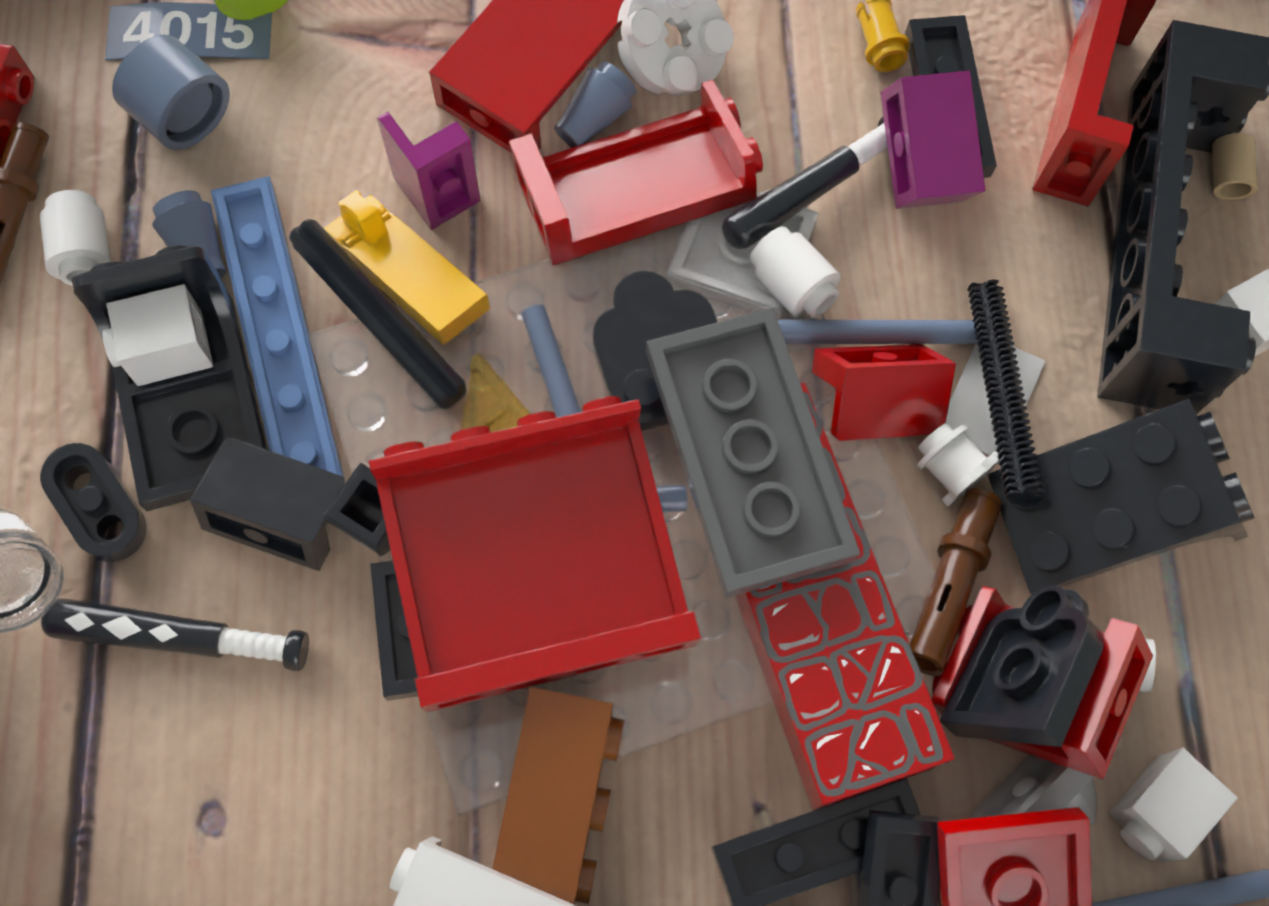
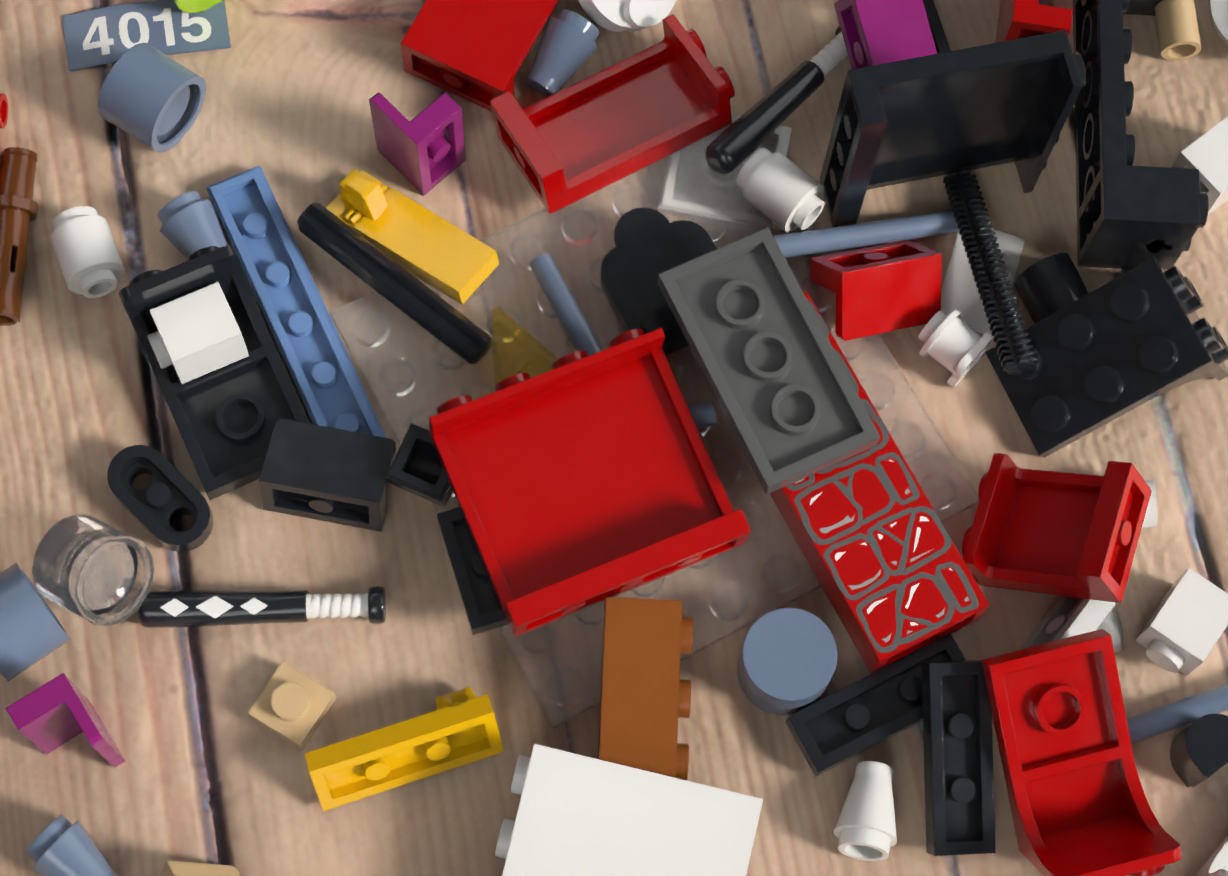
camera: 10 degrees left, 0 degrees up
reddish brown pin [910,488,1002,676] -> none
black plate [940,585,1104,747] -> none
none -> tan plate [247,661,337,751]
none -> yellow hinge [304,686,505,811]
none -> sand blue piece [737,608,838,716]
none -> black panel [820,30,1086,227]
none -> black brick [1014,252,1090,323]

